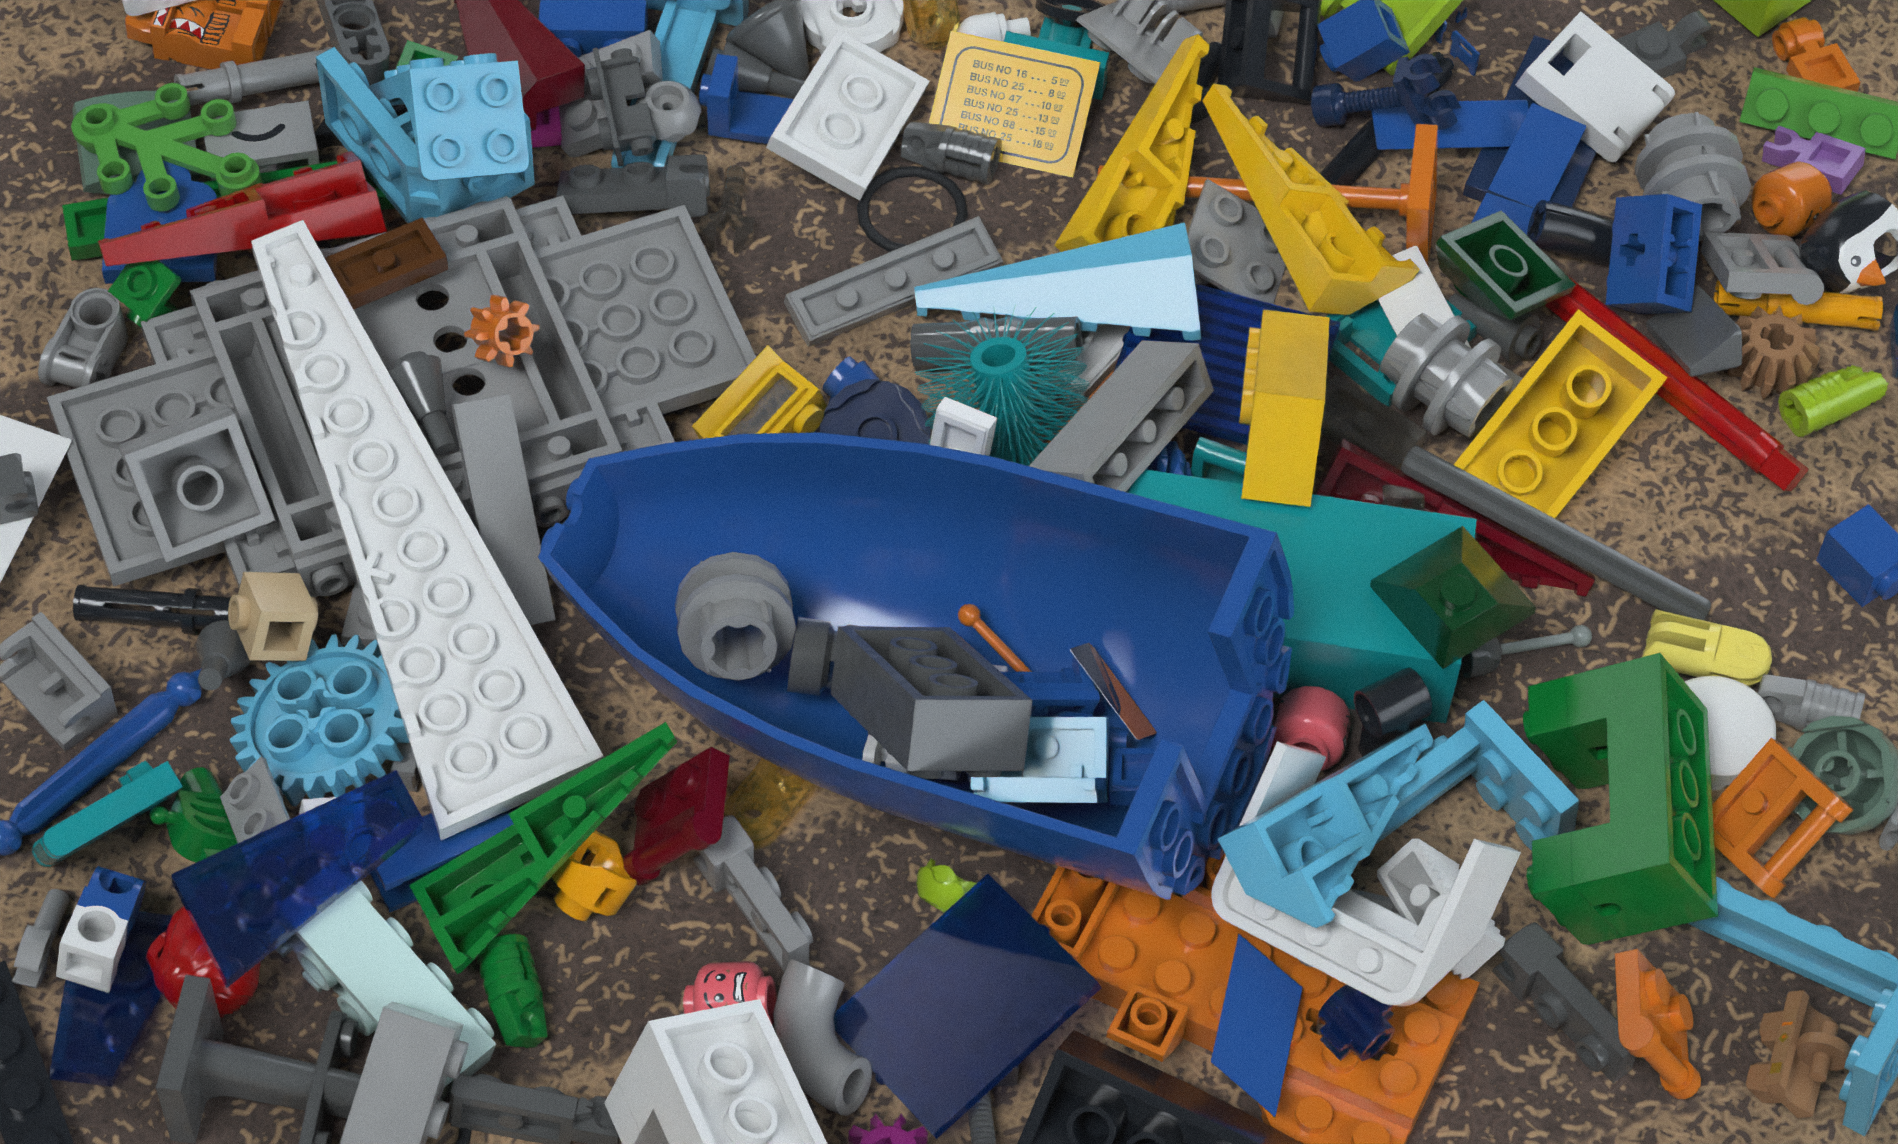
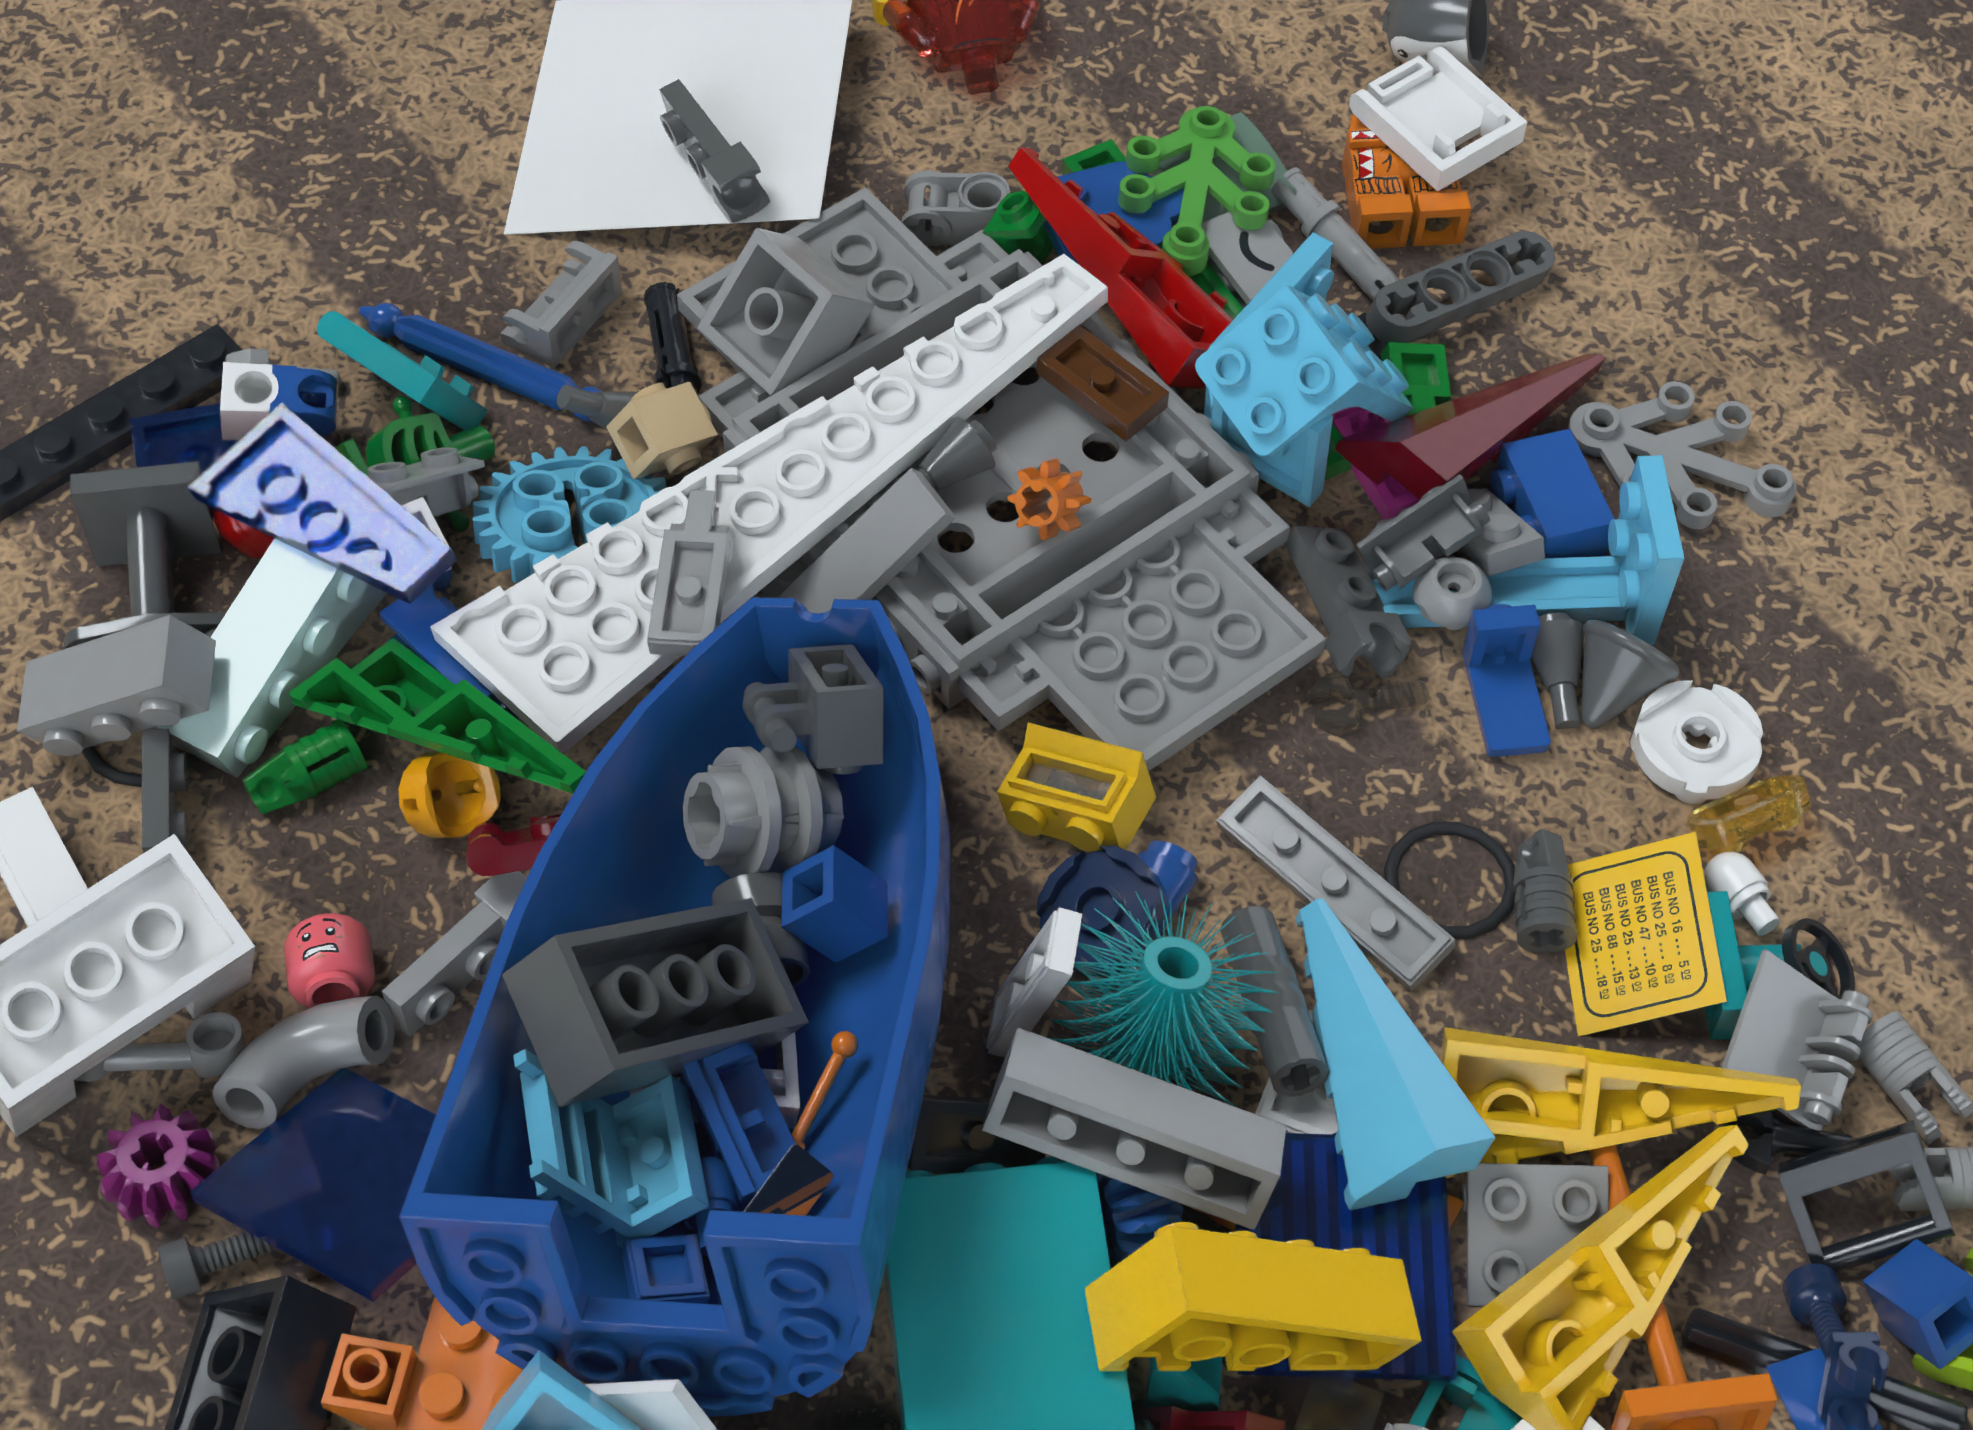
camera: 75 degrees right, 0 degrees up
white plate [766,29,930,200] -> none
none -> light grey hinge [647,490,731,656]
none -> dark grey brick [742,644,884,774]
none -> blue brick [781,845,887,963]

